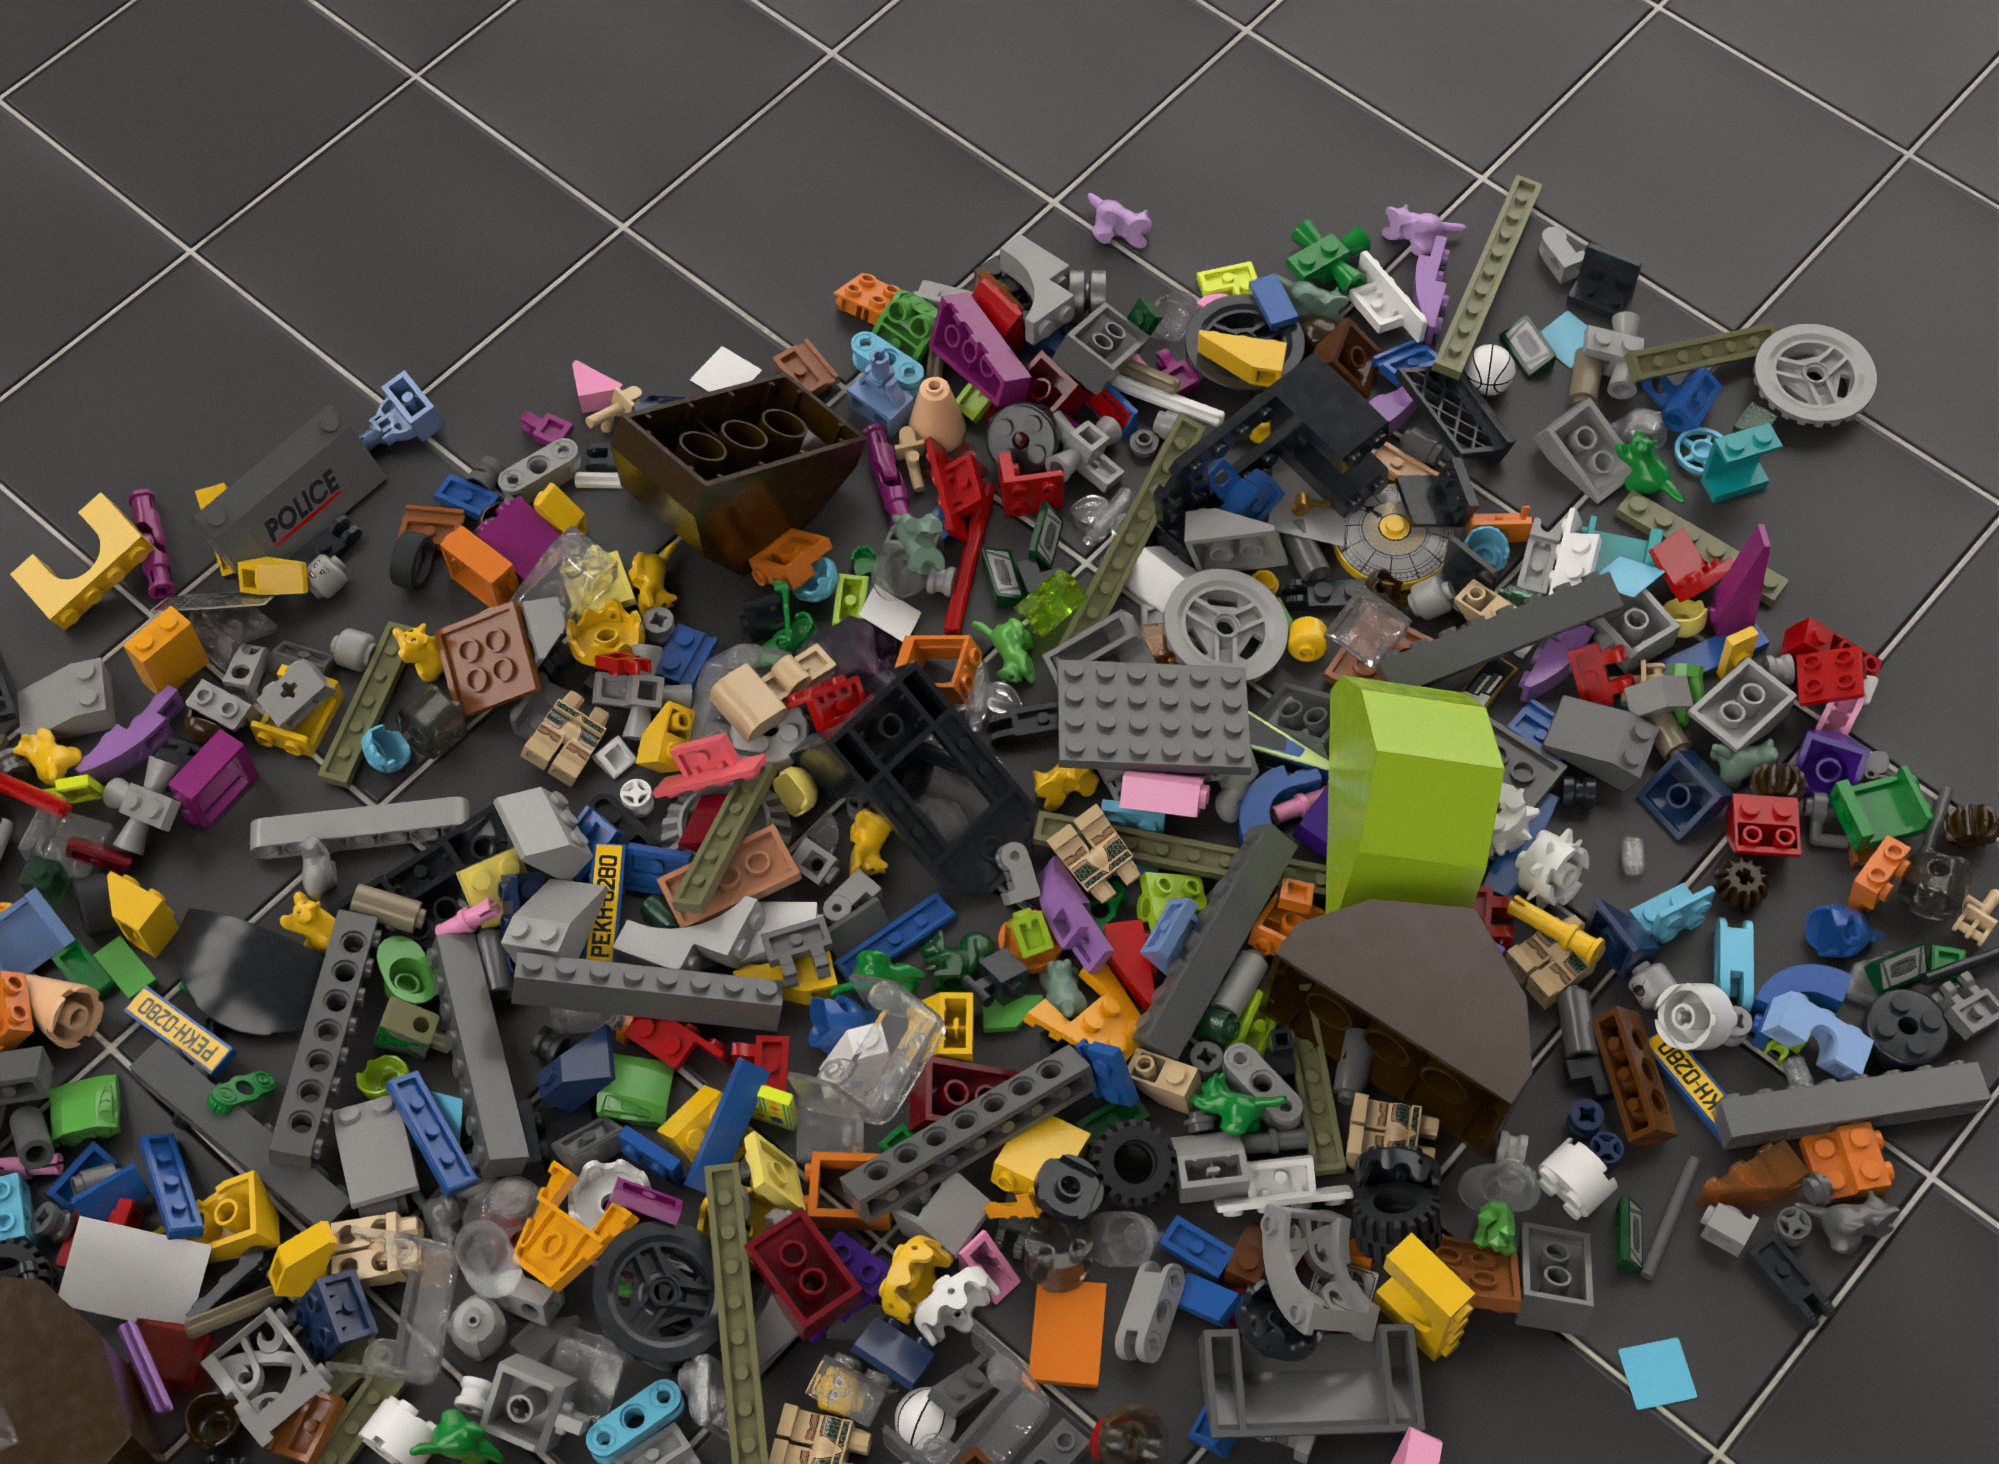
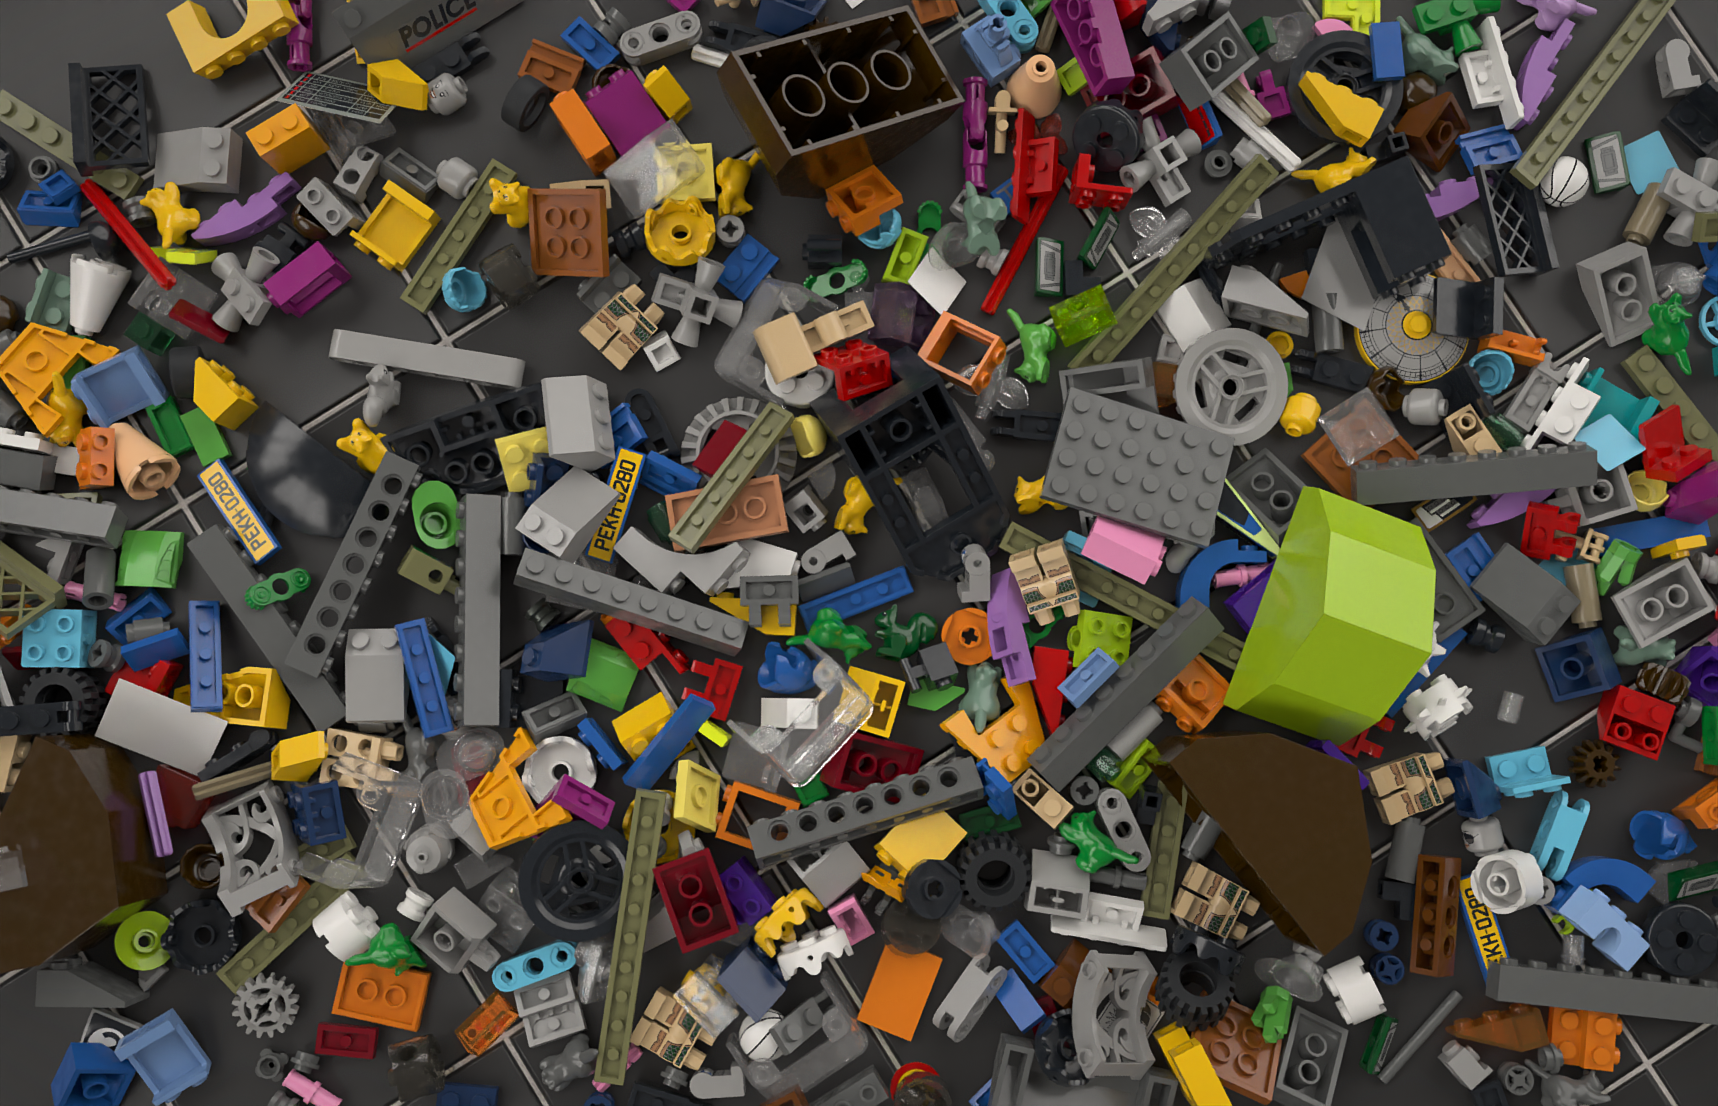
camera: 15 degrees right, 25 degrees up
light grey brick [256,658,336,732] -> none
dark tan brick [349,883,427,933] -> none
lime hair [356,1055,411,1100] -> none
bright pink pin [435,897,500,935] -> none
light grey slope [520,596,567,669] -> none
red plate [595,651,652,676] -> none
white wheel [620,779,655,818] -> none
yellow slope [635,701,696,773] -> none
coral bracket [652,733,768,798] -> none
green piece [772,579,793,653] -> none
lime bracket [1006,907,1054,959] -> none
blue piece [1208,458,1285,521] -> none
orange plate [1277,877,1315,915] -> none
pearl gold hand [1291,492,1331,516] -> none
yellow pin [1506,895,1605,965] -> none
light grey slope [1624,676,1694,718] -> none

